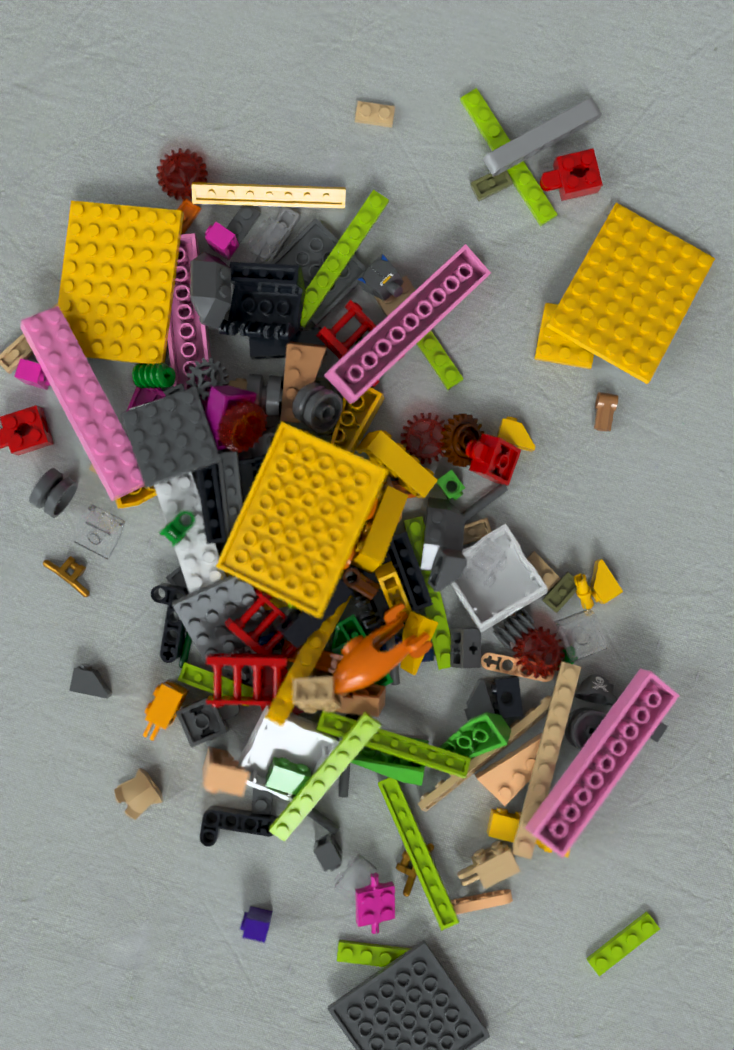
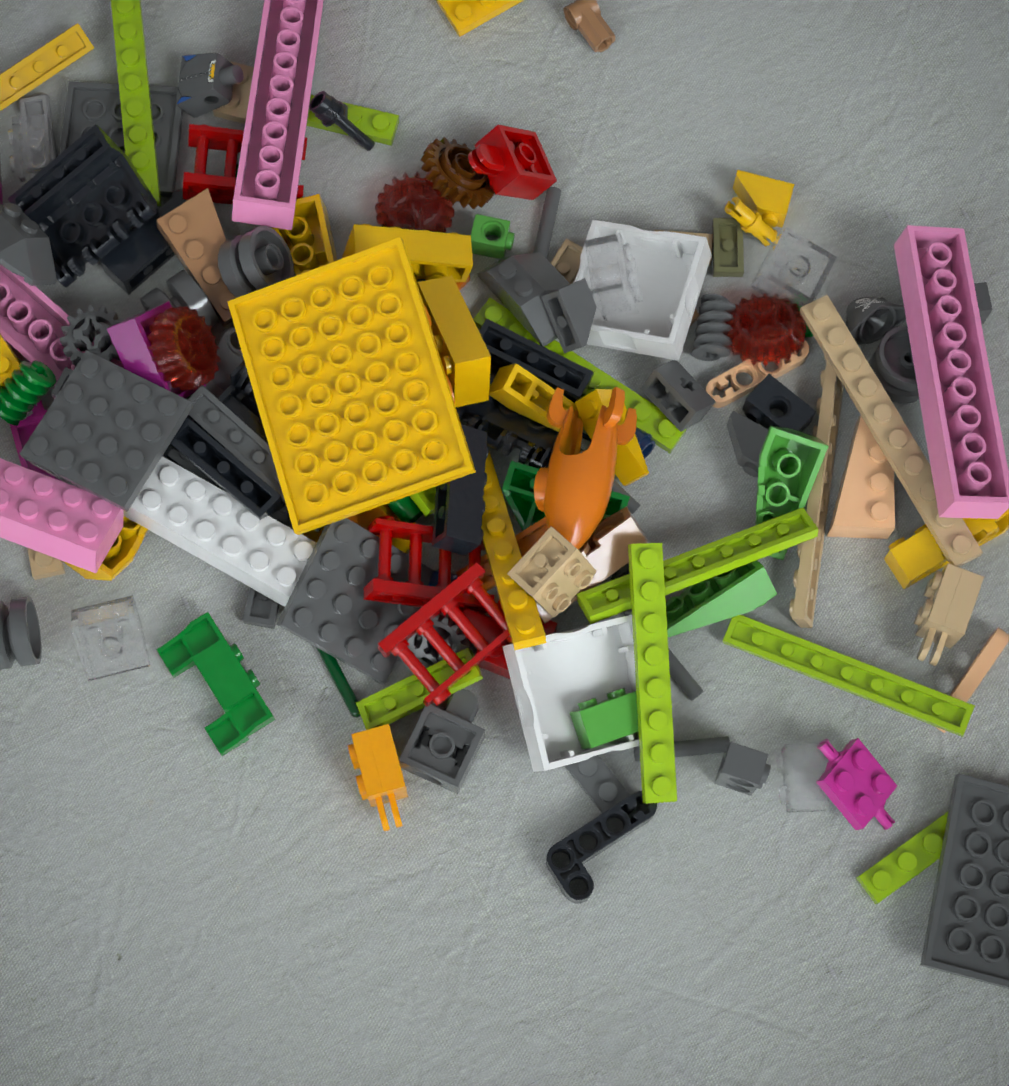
camera: 45 degrees left, 15 degrees down
pearl gold piece [43,556,90,597] -> none
dark grey slope [69,664,112,699] -> none
tan piece [114,768,163,820] -> none
black beam [151,583,190,663] -> none
green piece [159,511,196,548] -> none
light nougat wedge [202,746,249,797] -> none
dark purple brick [240,906,273,943] -> none
reddish brown piece [341,568,380,600] -> none
pearl gold piece [395,843,434,897] -> none
yellow slope [497,416,536,452] -> none
none -> green bracket [156,612,275,756]
none -> black piece [309,91,375,151]

